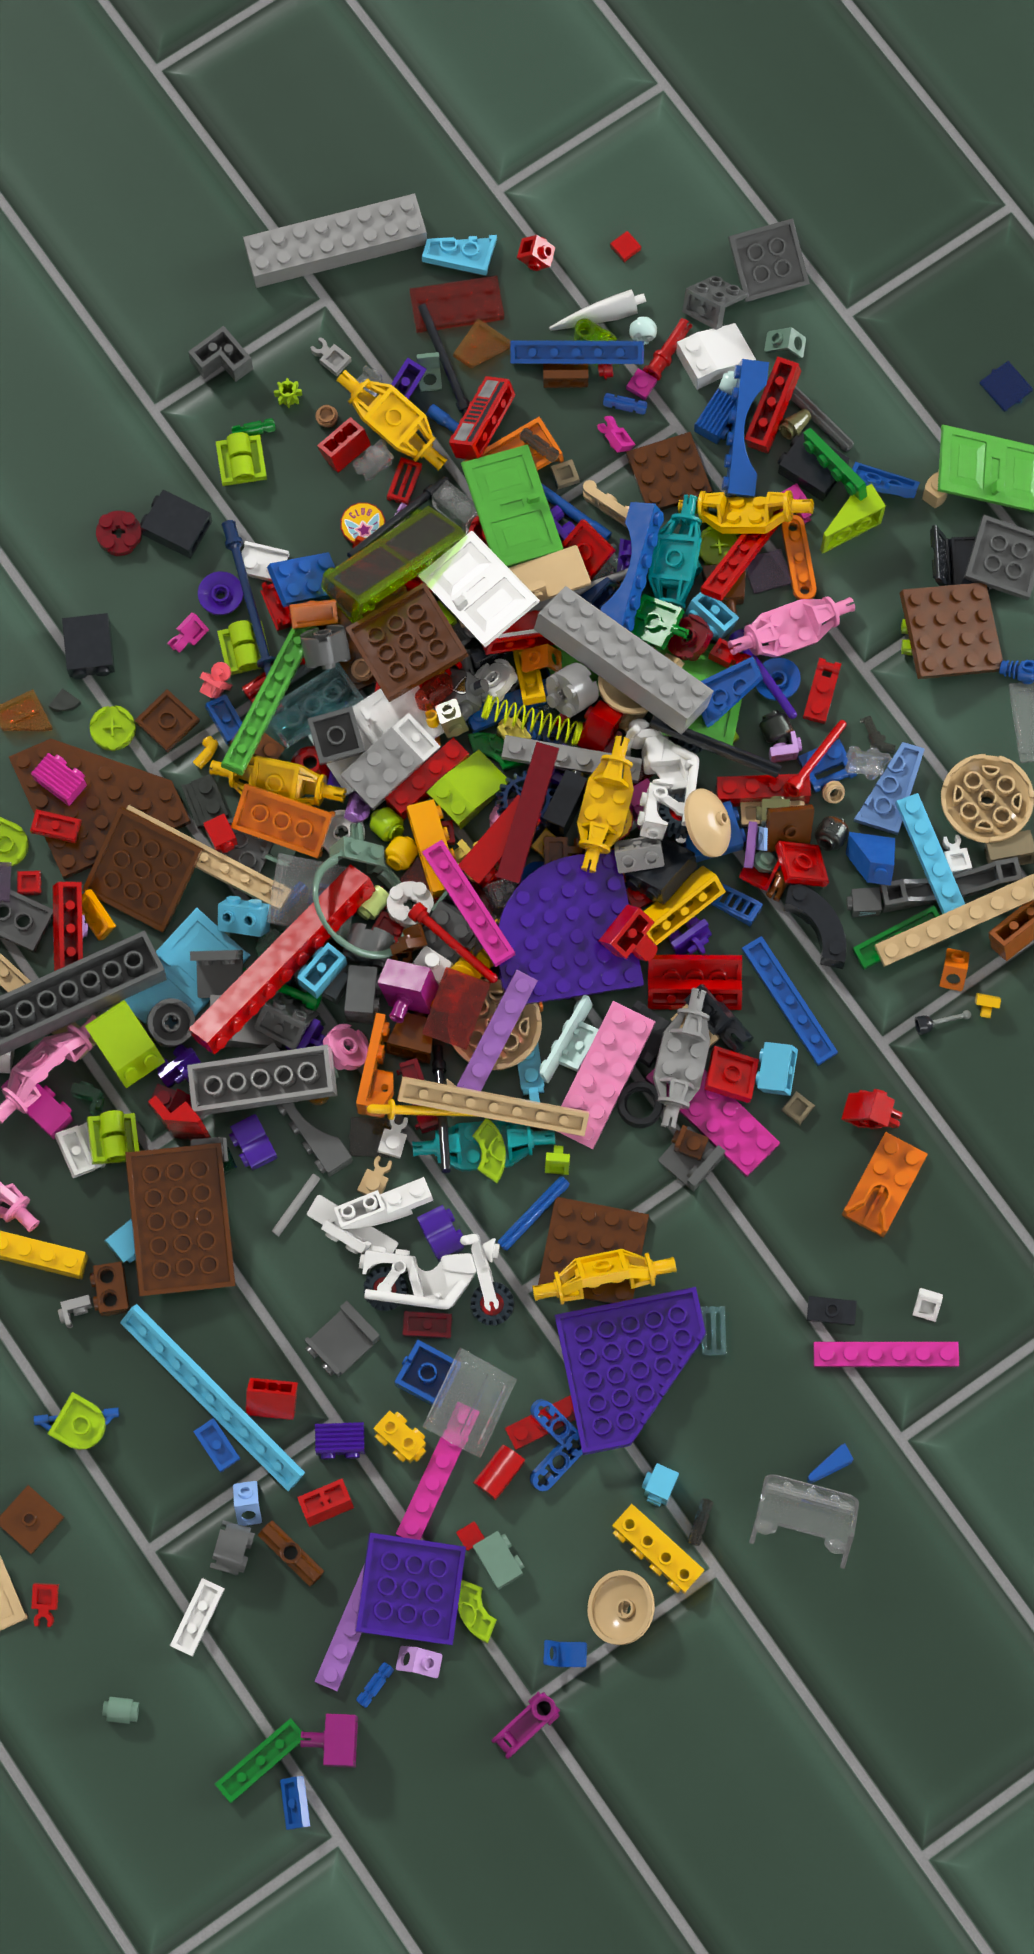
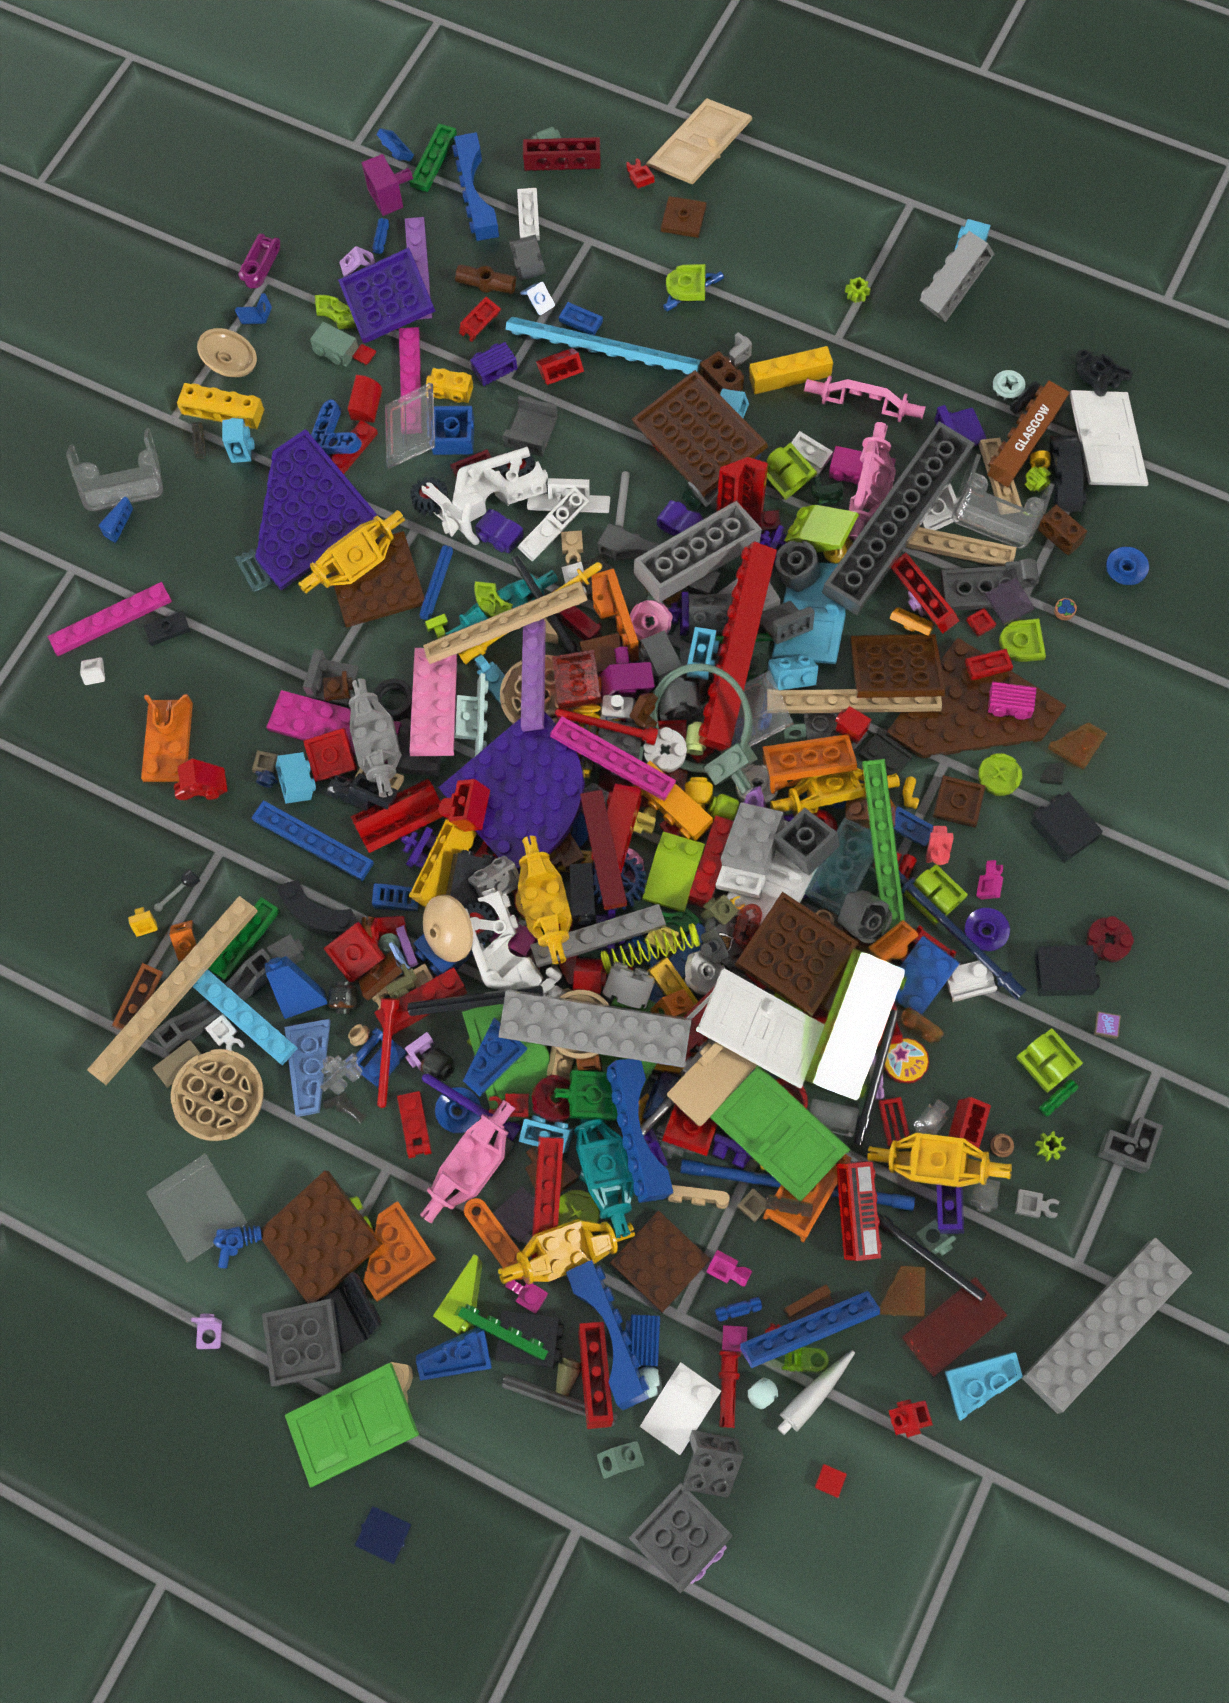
camera: 155 degrees right, 5 degrees down
none -> dark blue plate [255,770,278,788]
none -> orange plate [364,1201,437,1302]
none -> blue arch [452,132,499,241]
none -> dark red brick [523,137,601,171]
none -> clear orange plate [901,1008,944,1043]
none -> tile [1094,1011,1121,1039]

